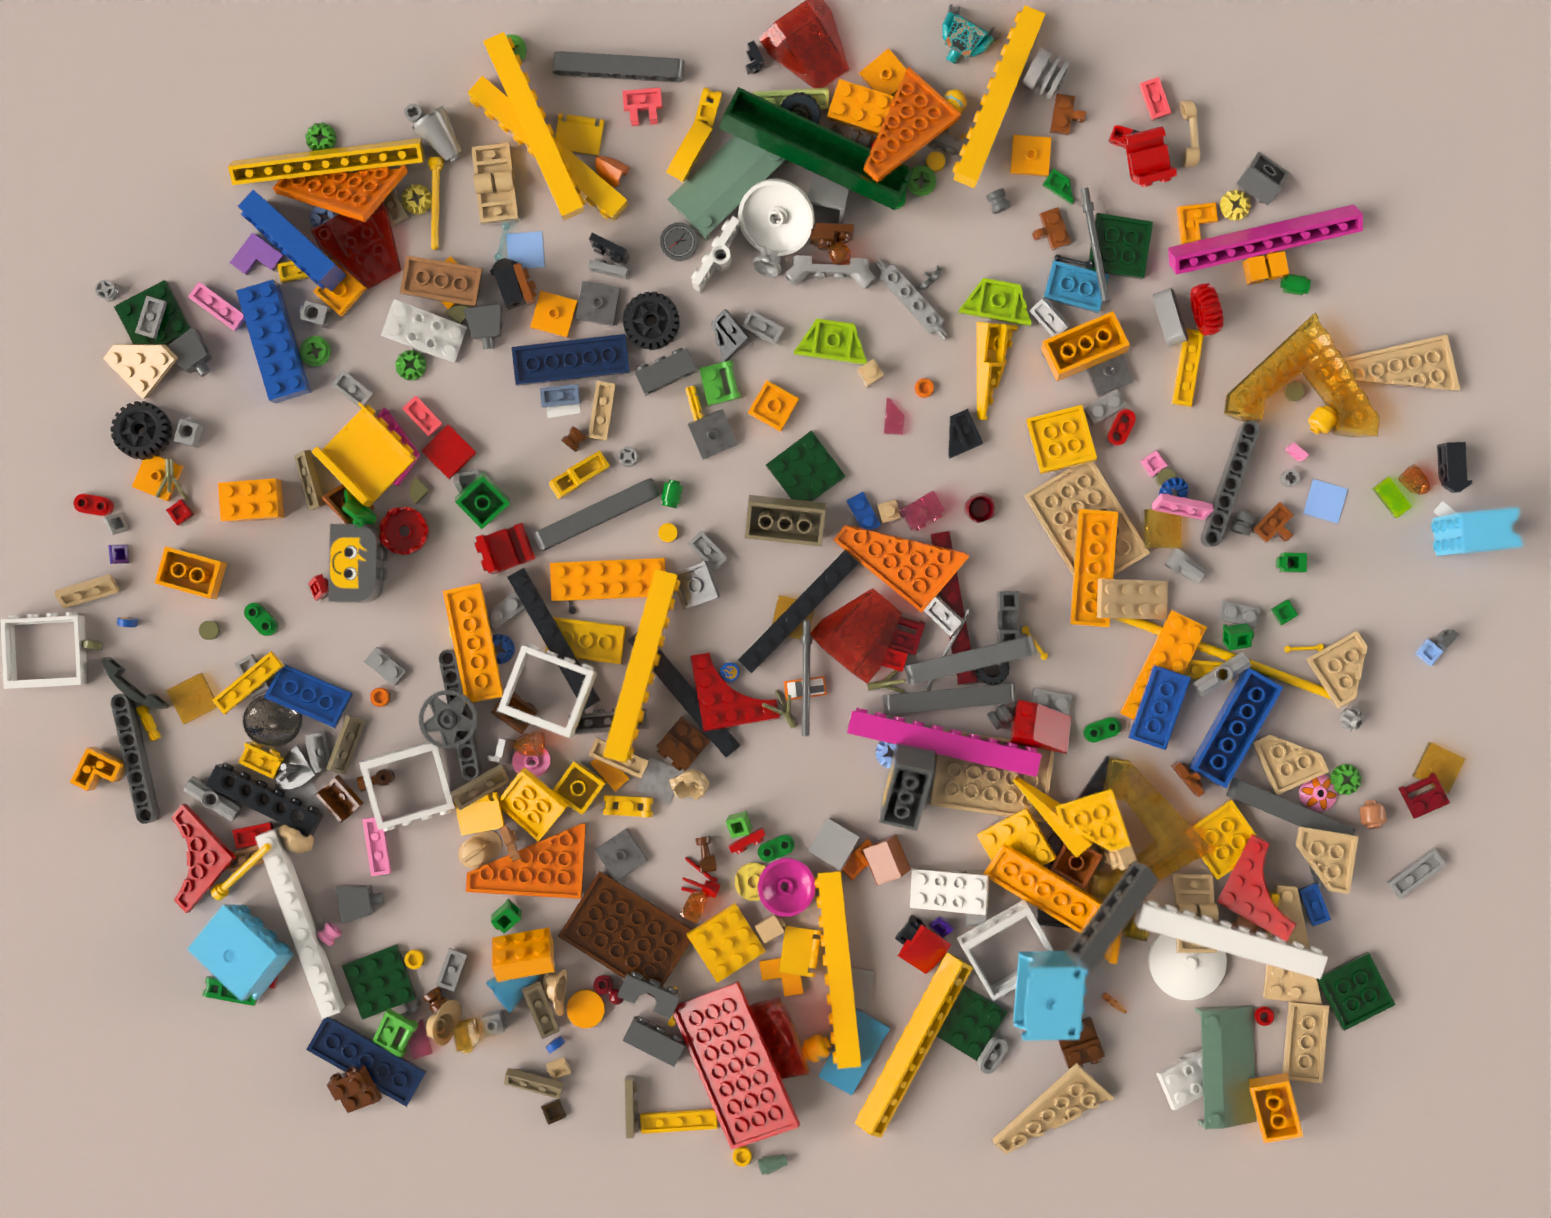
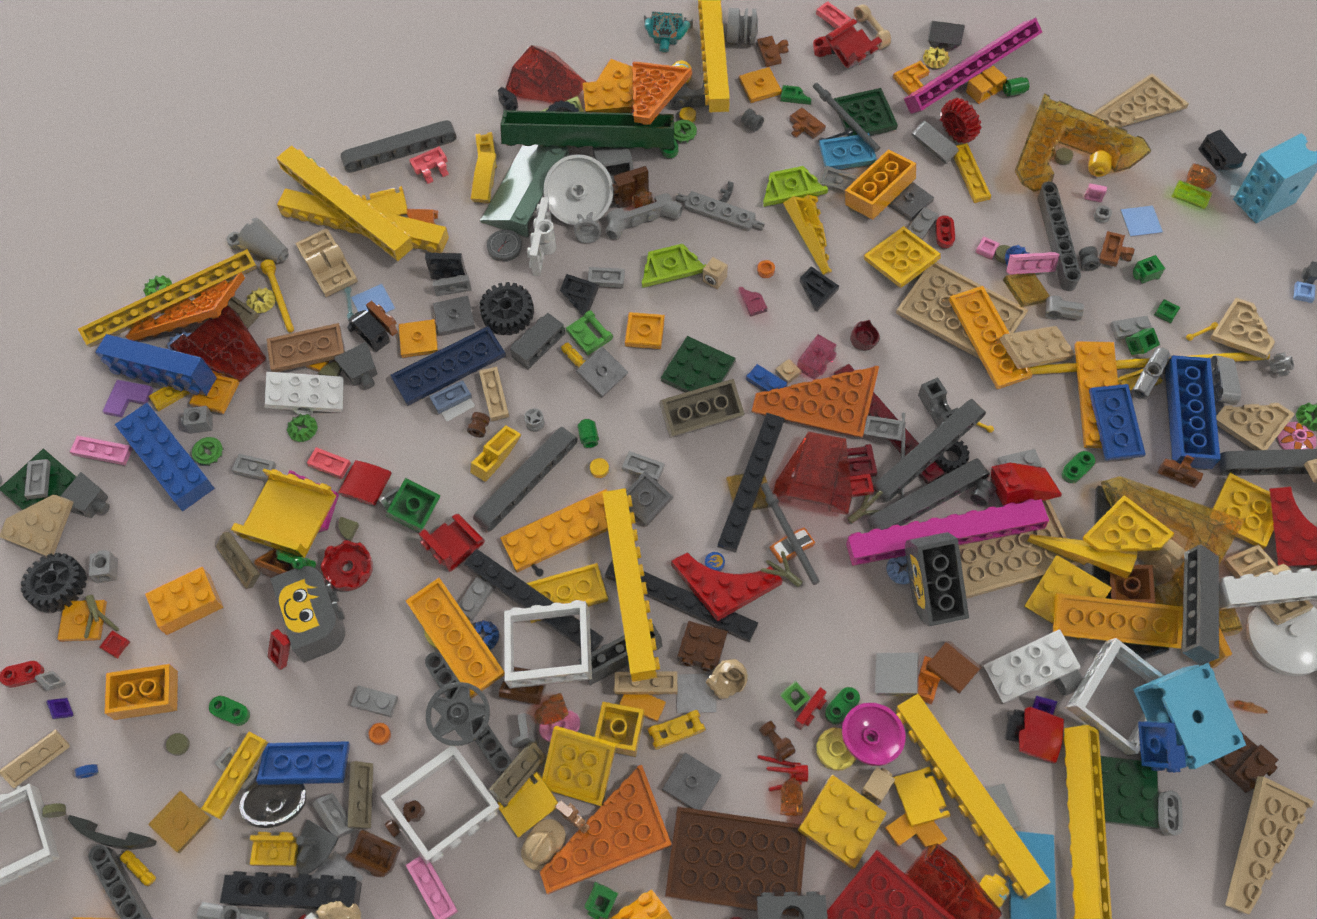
camera: 25 degrees left, 25 degrees down
none -> blue plate [1138,721,1186,772]
none -> light grey beam [1211,355,1241,405]

